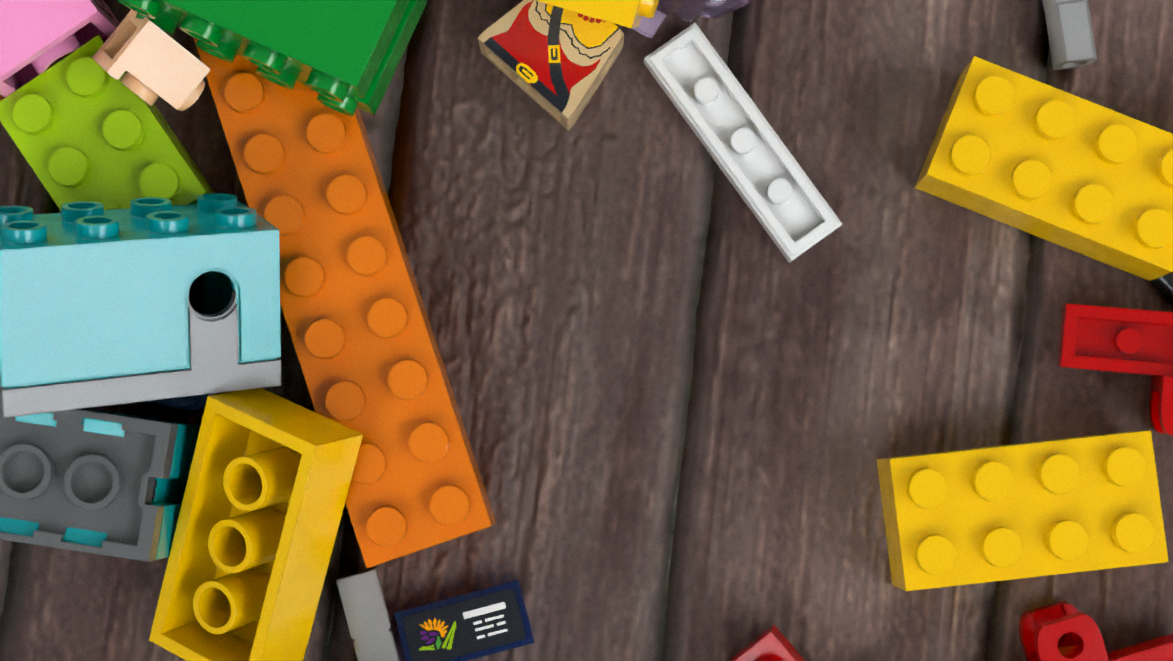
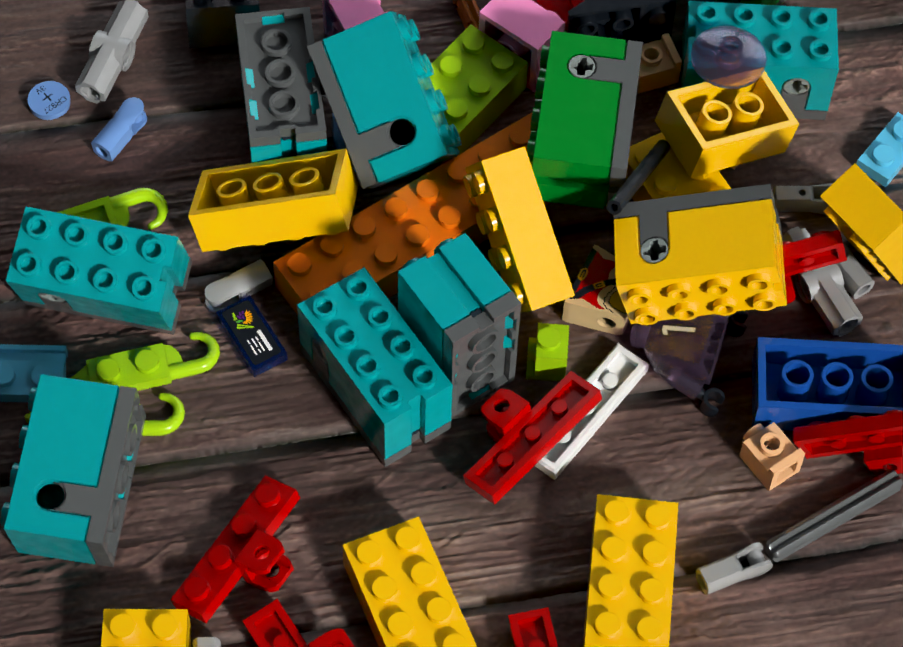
camera: 70 degrees right, 25 degrees down
light nougat brick [92,10,211,111] -> none
none -> teal piece [297,267,453,467]
none -> piece [398,233,521,418]
none -> yellow brick [463,146,575,312]
none -> red plate [463,371,602,505]
none -> lime brick [526,323,569,381]

